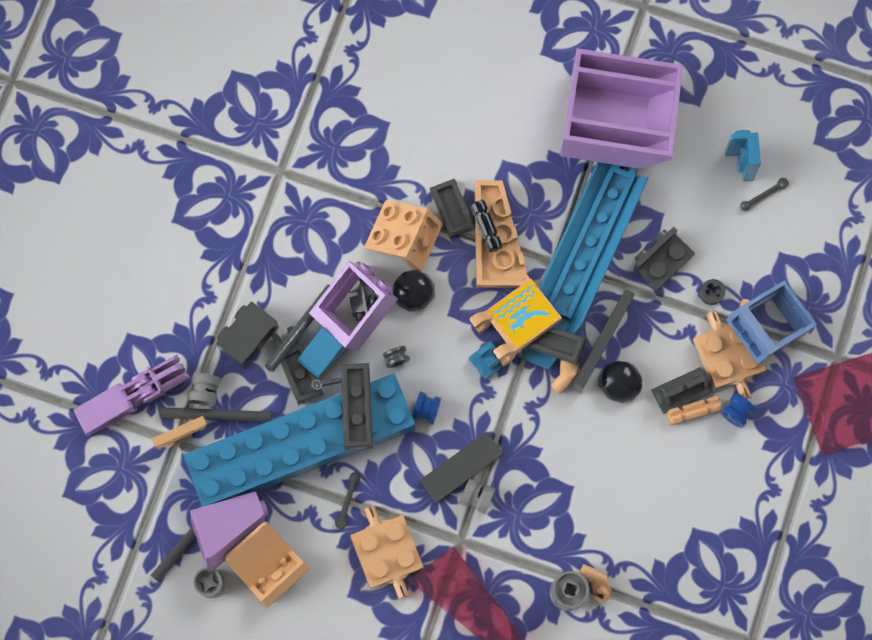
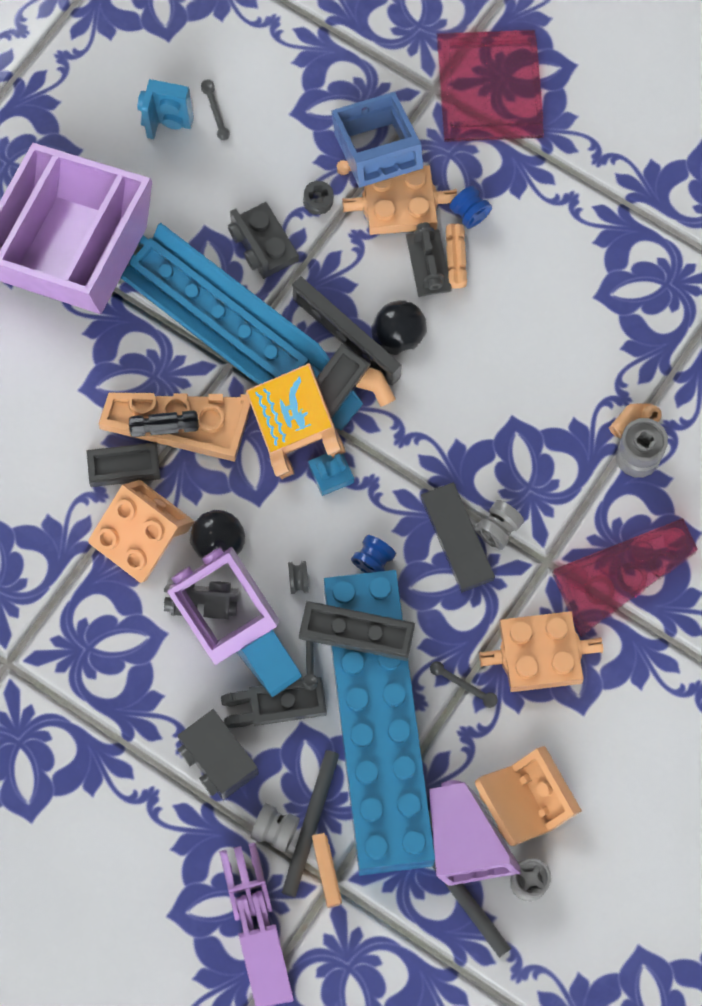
camera: 75 degrees left, 5 degrees down
dark grey bar [265,285,330,372] -> none

